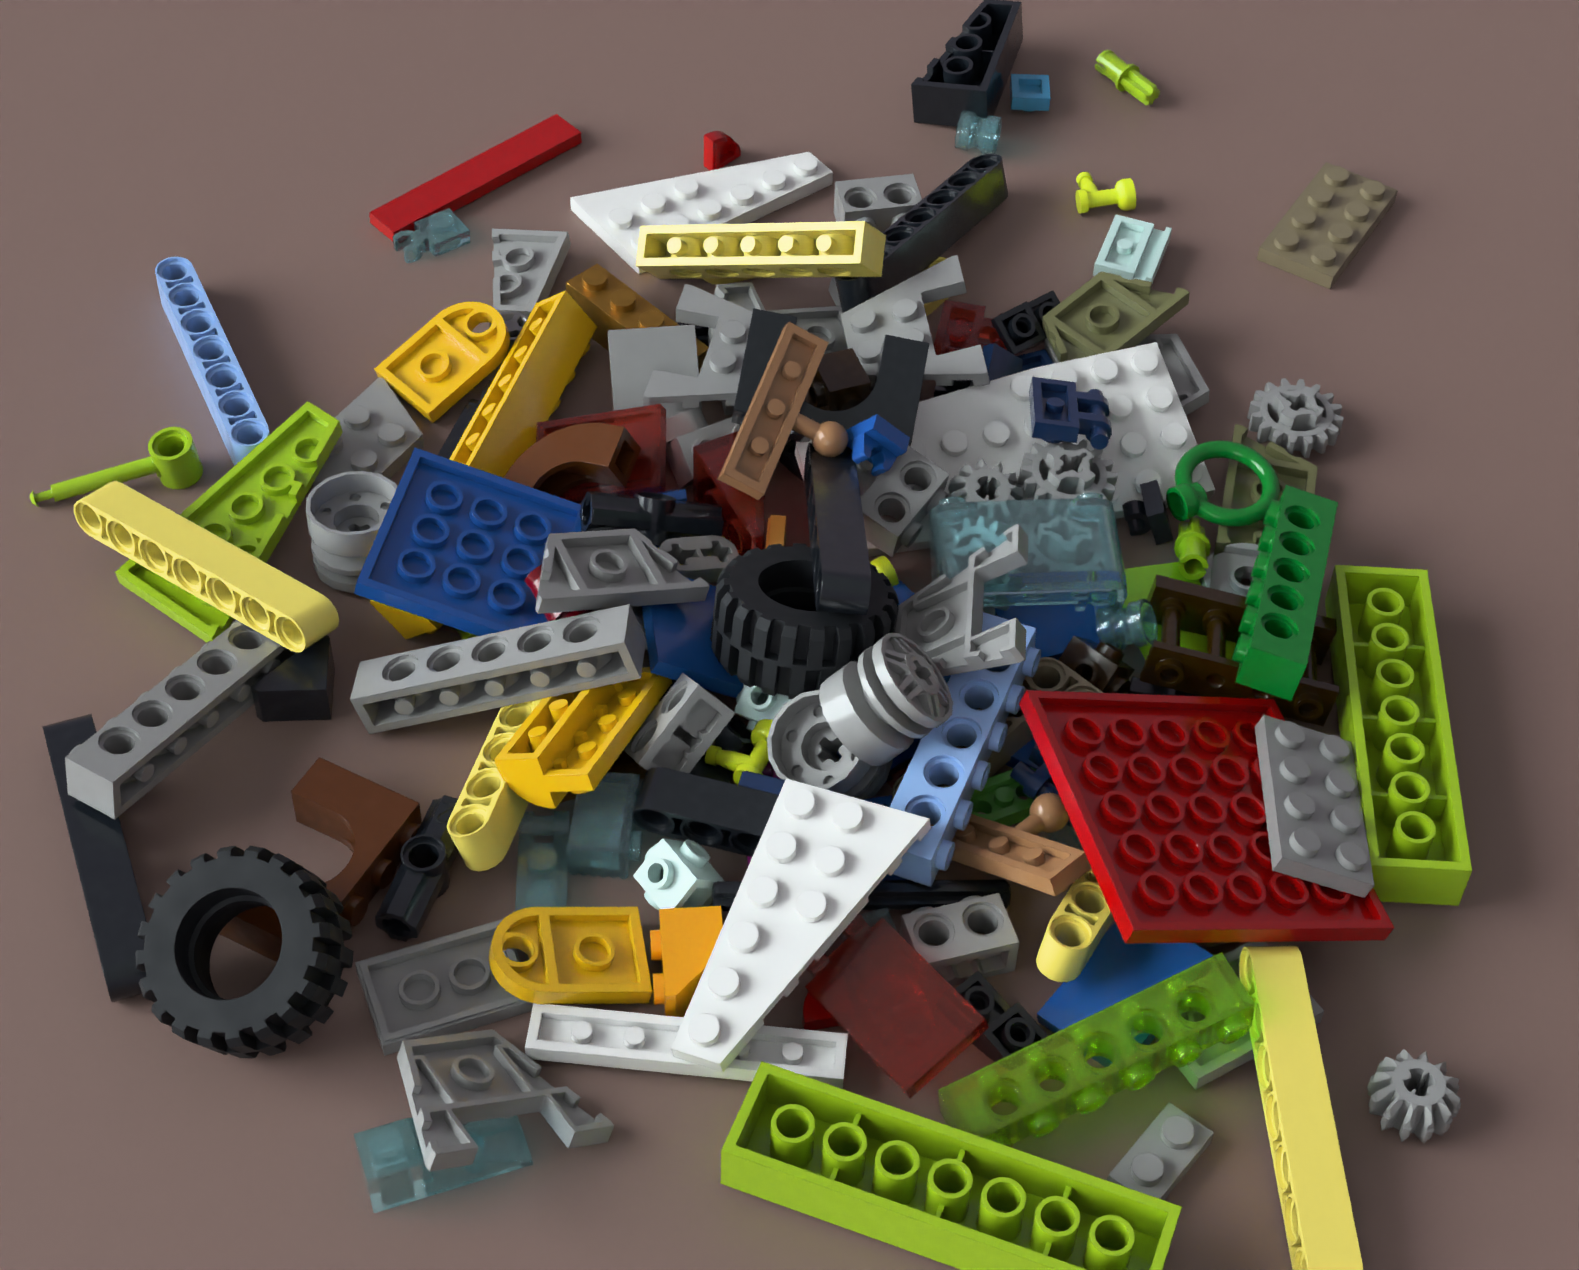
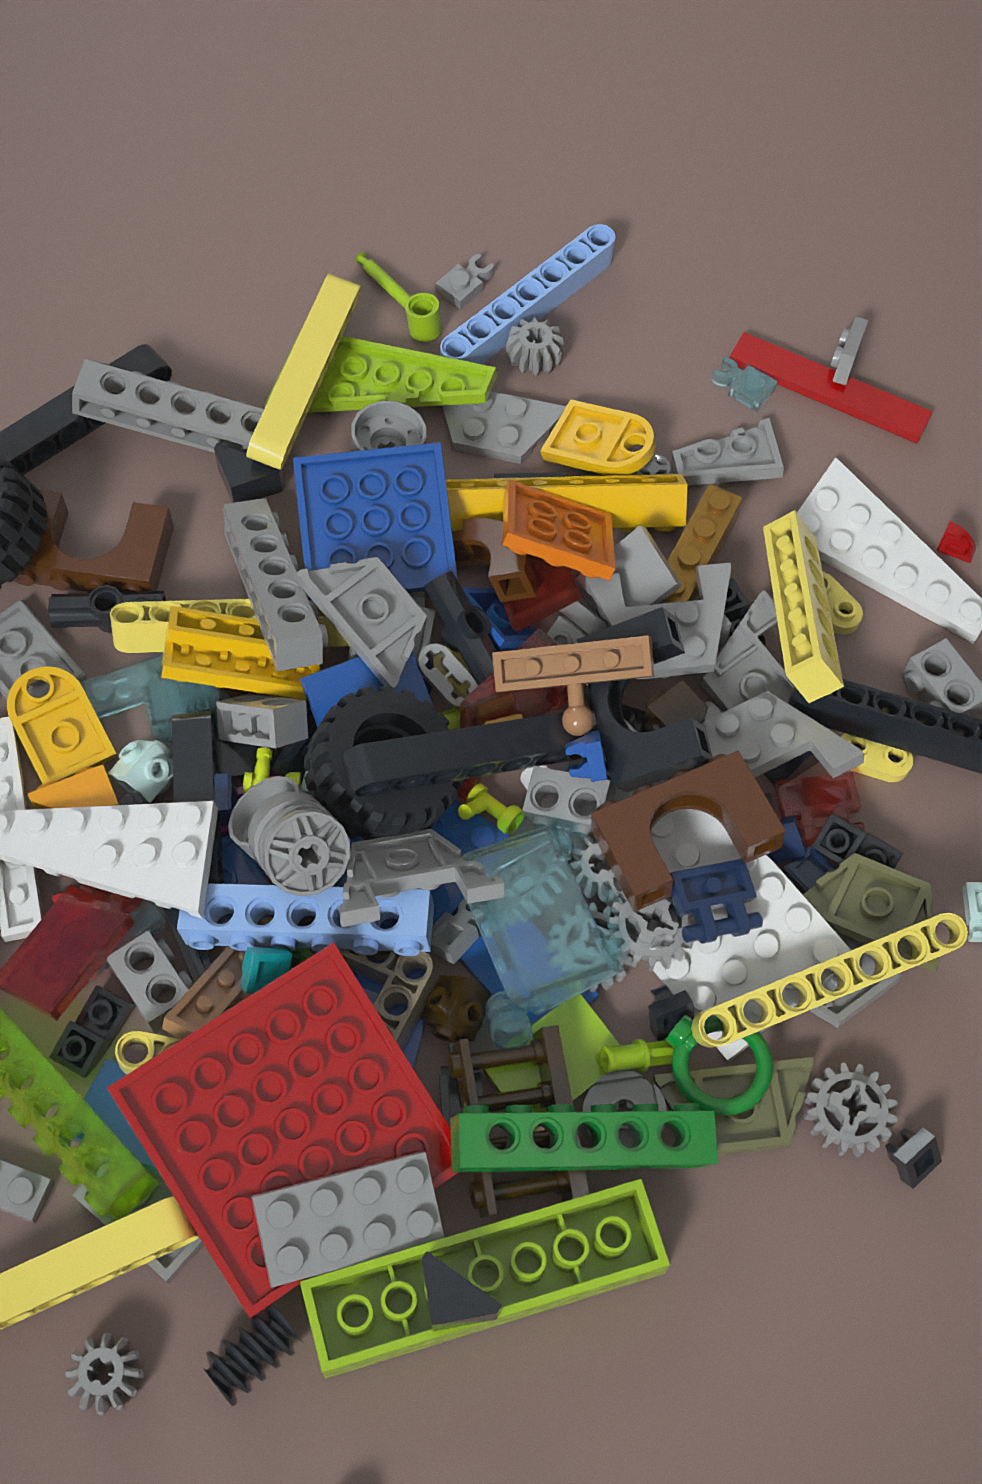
camera: 70 degrees right, 15 degrees up
none -> black piece [203,1304,303,1406]
none -> teal tile [240,947,292,993]
none -> black slope [422,1251,503,1331]
none -> light grey plate [436,254,494,310]
none -> orange plate [502,479,616,581]
none -> light grey gear [506,316,564,377]
none -> reddish brown arch [591,750,786,912]
none -> light yellow beam [691,913,968,1048]
none -> light grey plate [830,316,868,385]
none -> black tile [885,1127,942,1189]

